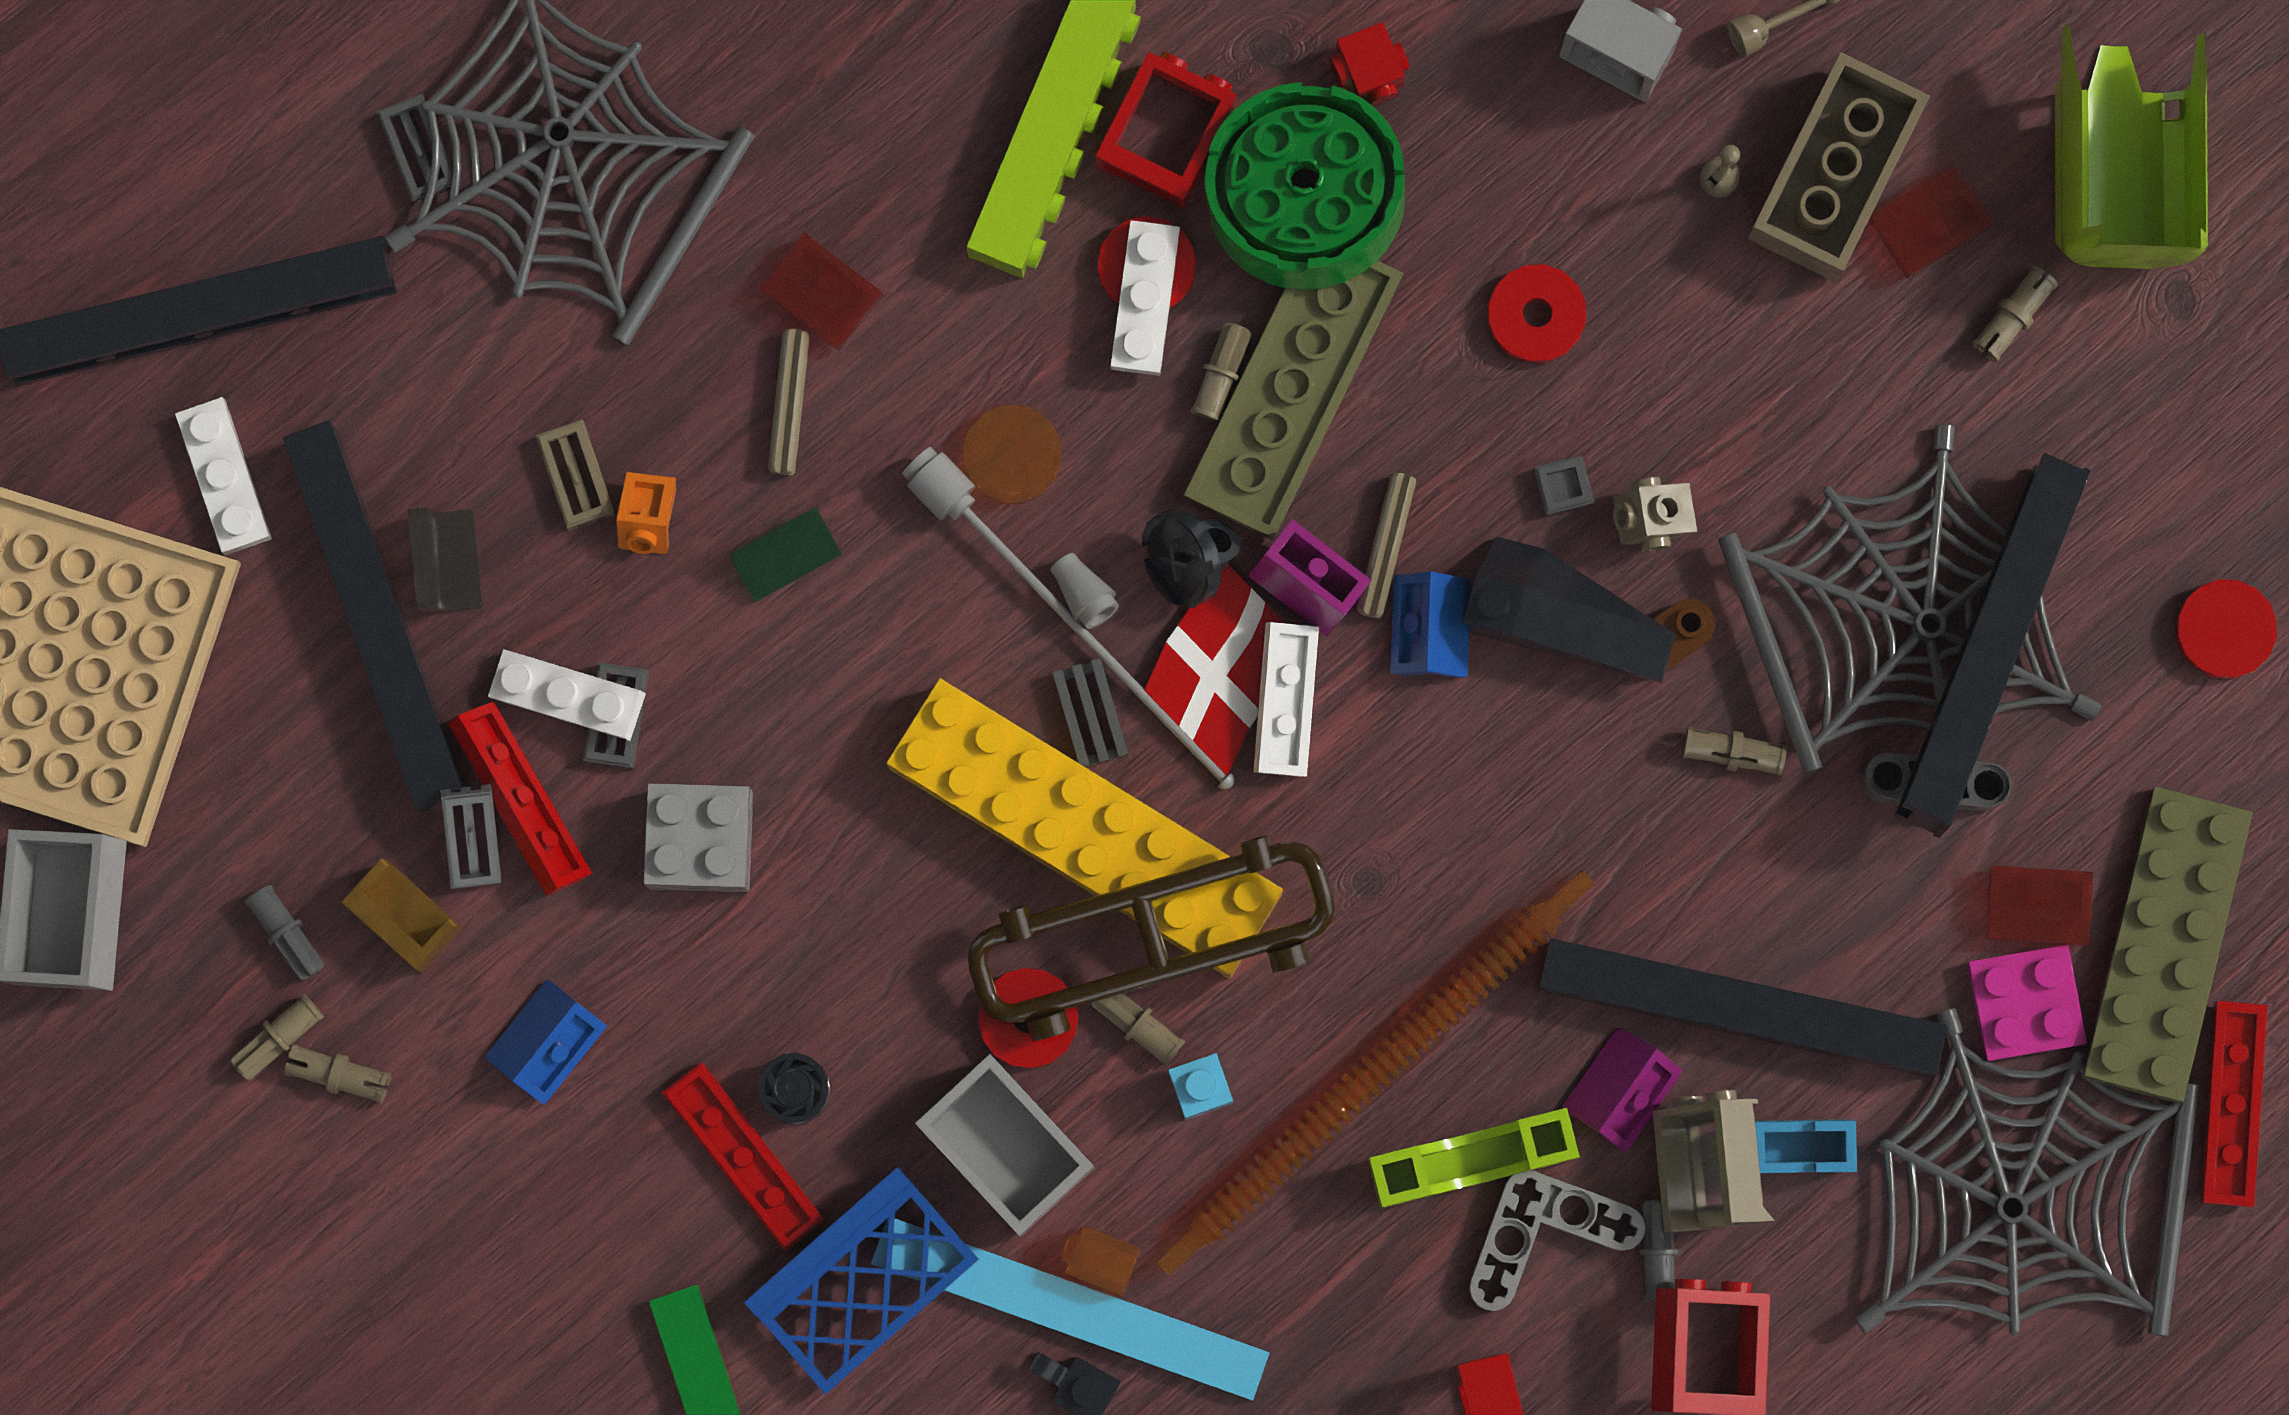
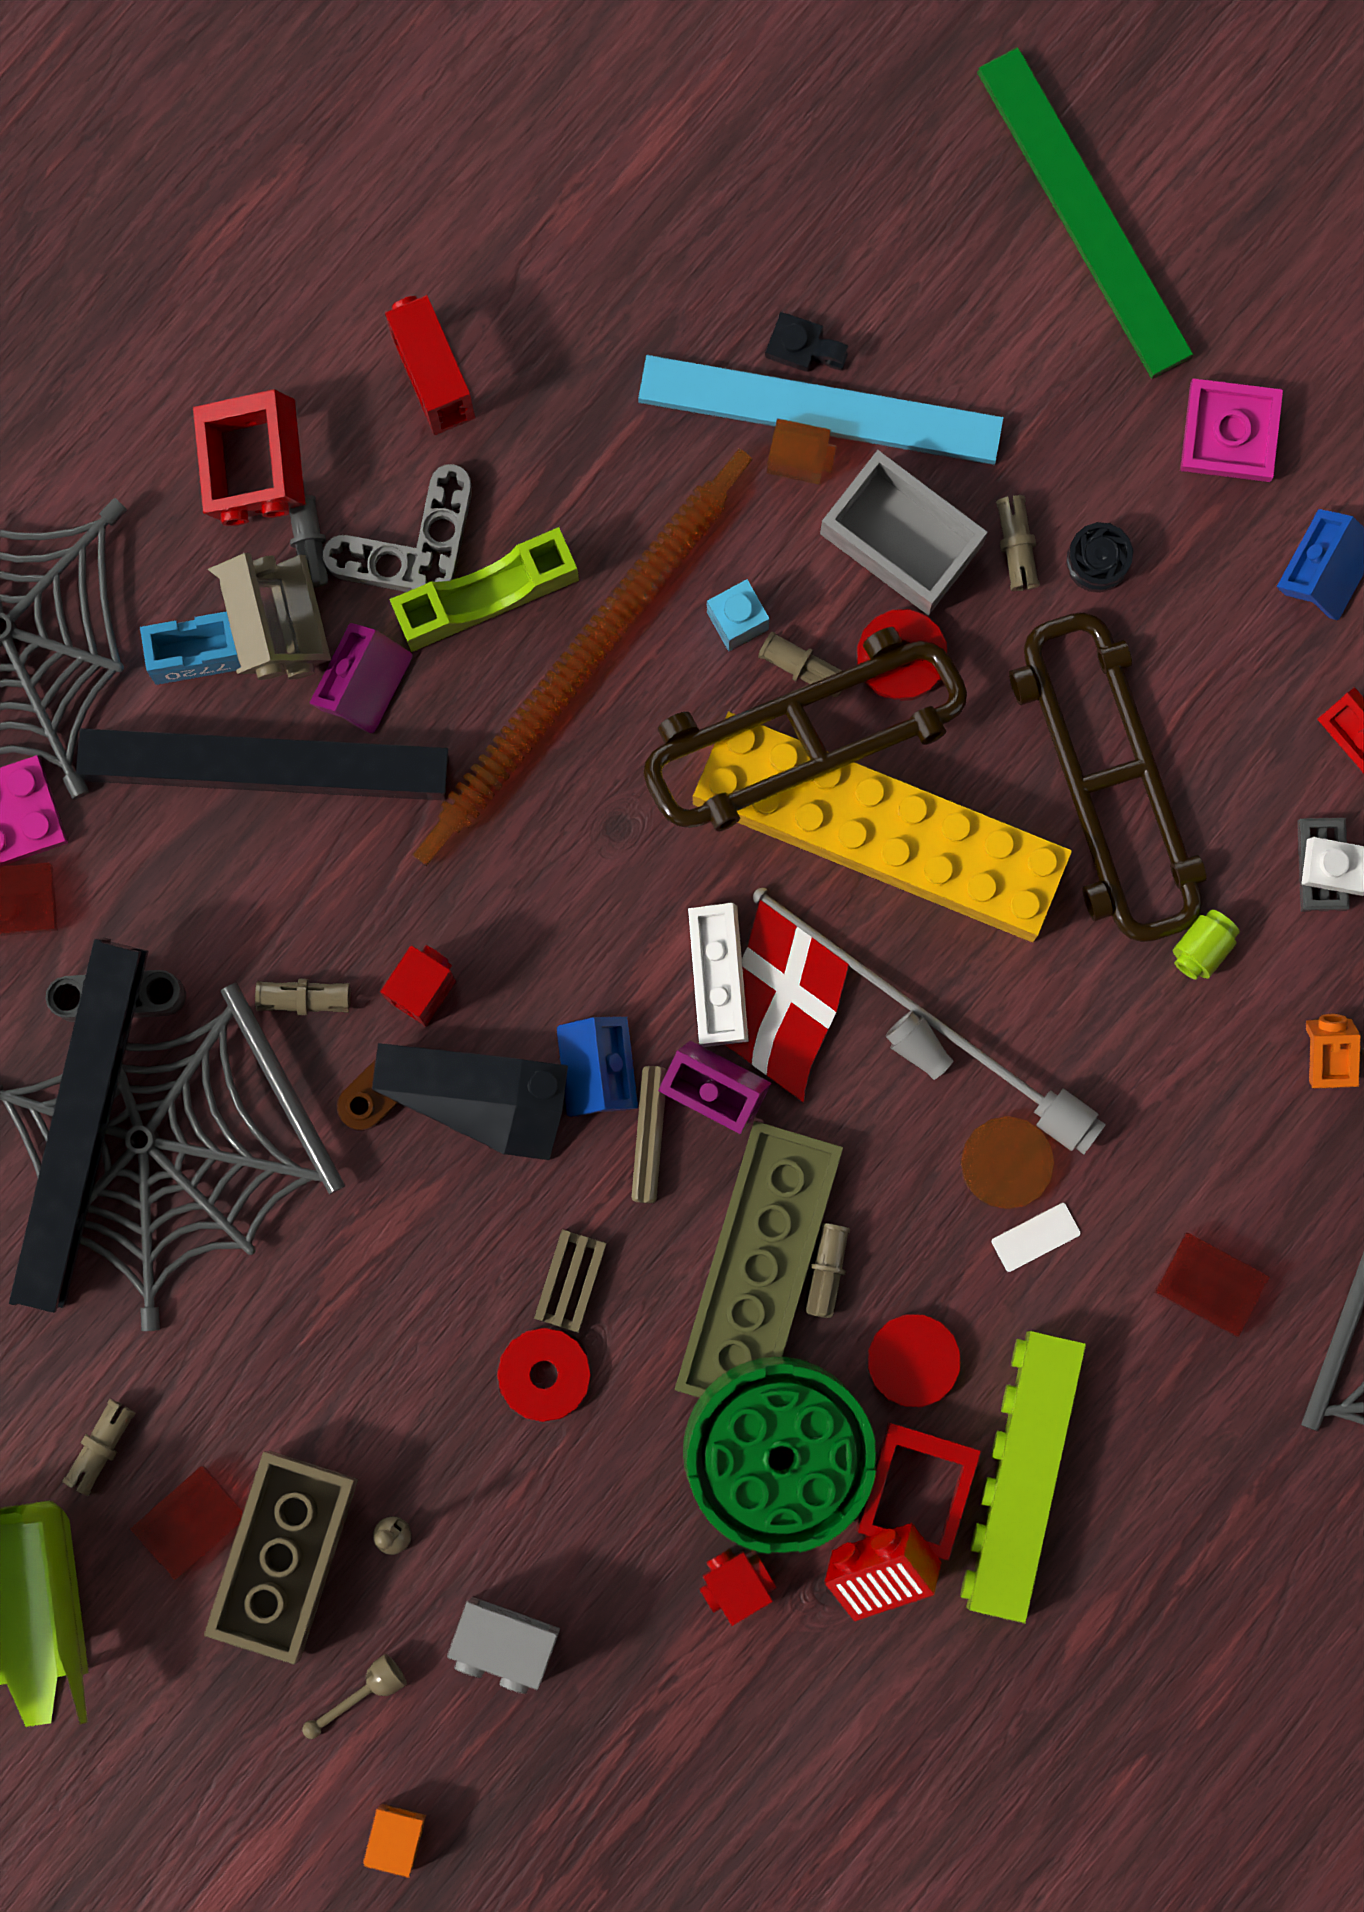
camera: 170 degrees right, 0 degrees up
light grey brick [644,784,753,892] -> none
red tile [662,1062,826,1253] -> none
clear green slope [729,507,842,603] -> none
blue fence [744,1167,979,1395] -> none
dark tan axle [768,329,810,476] -> none
dark grey tile [1052,658,1128,768] -> none
white plate [1111,220,1180,376] -> none
black tile [1142,509,1241,608] -> none
dark grey tile [1533,455,1595,517] -> none
dark tan brick [1613,477,1698,552] -> none
none -> red brick [380,945,456,1027]
none -> dark tan tile [534,1229,607,1333]
none -> red brick [824,1523,941,1622]
none -> white sticker [992,1203,1080,1272]
none -> dark tan pin [996,495,1040,591]
none -> dark brown bar [1009,612,1207,942]
none -> lime brick [1173,910,1240,980]
none -> dark pink plate [1180,378,1283,482]

